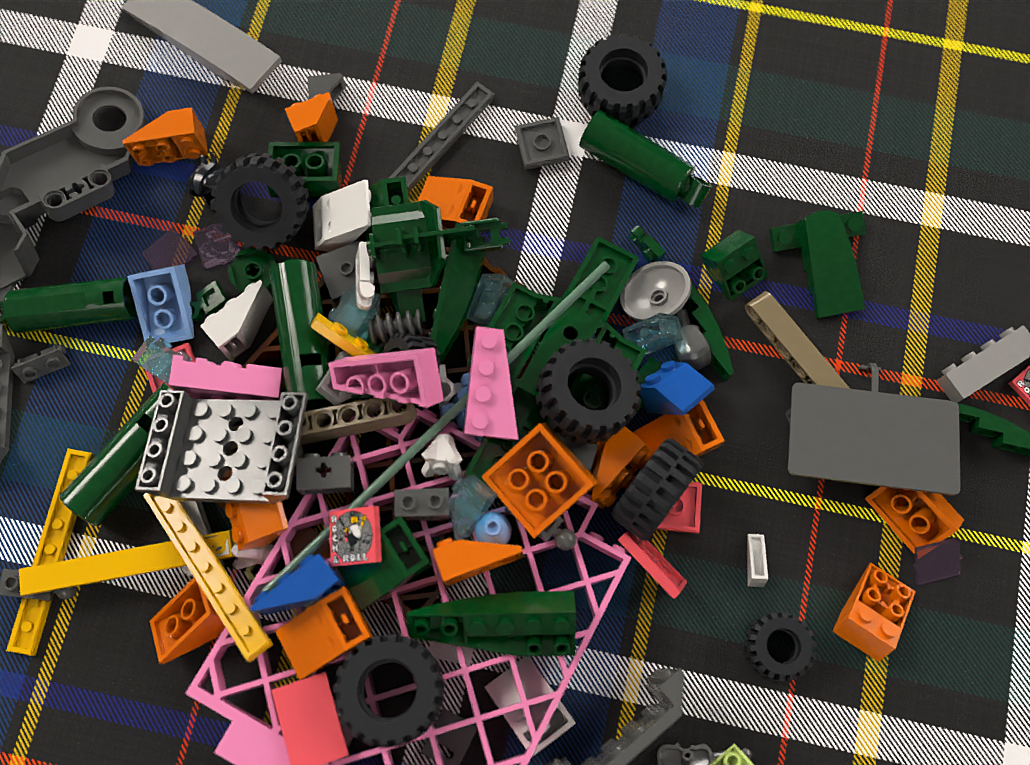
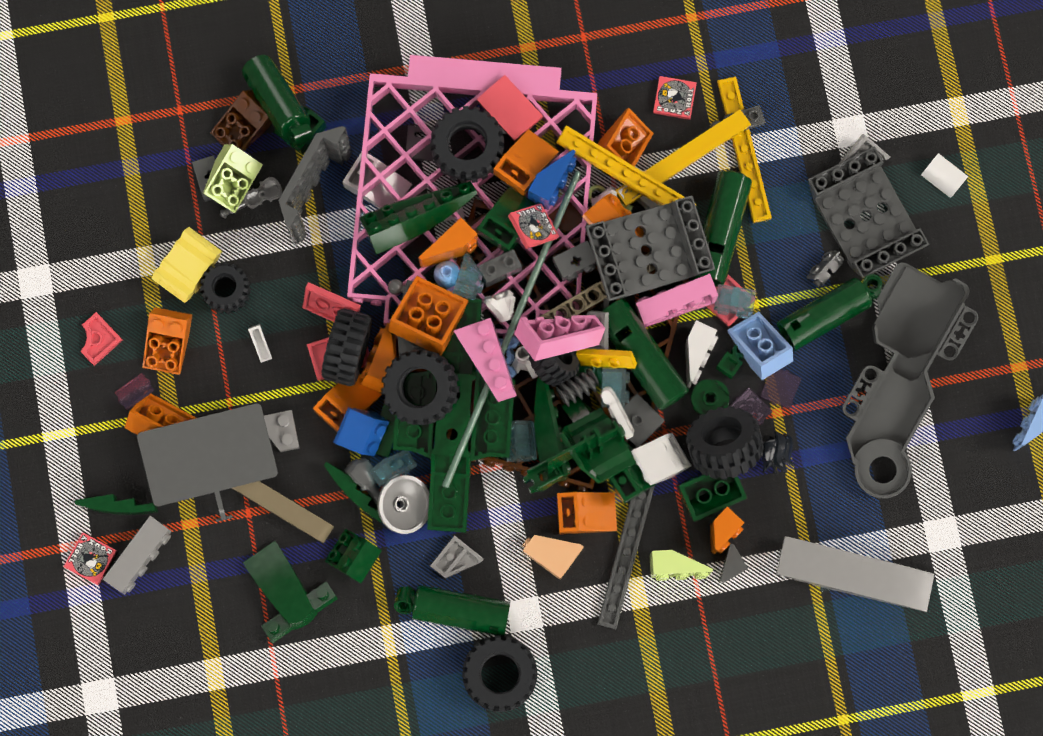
camera: 155 degrees right, 5 degrees up
orange slope [122,107,208,166] -> none
dark grey plate [514,117,570,170] -> none
dark green plate [629,225,666,263] -> none
none -> coral tile [81,312,122,366]
none -> light yellow slope [151,227,222,303]
none -> light grey wing [264,410,300,452]
none -> light grey wing [430,536,484,579]
none -> light nougat slope [522,535,583,580]
none -> yellowish green slope [650,550,713,581]
none -> tile [653,76,697,120]

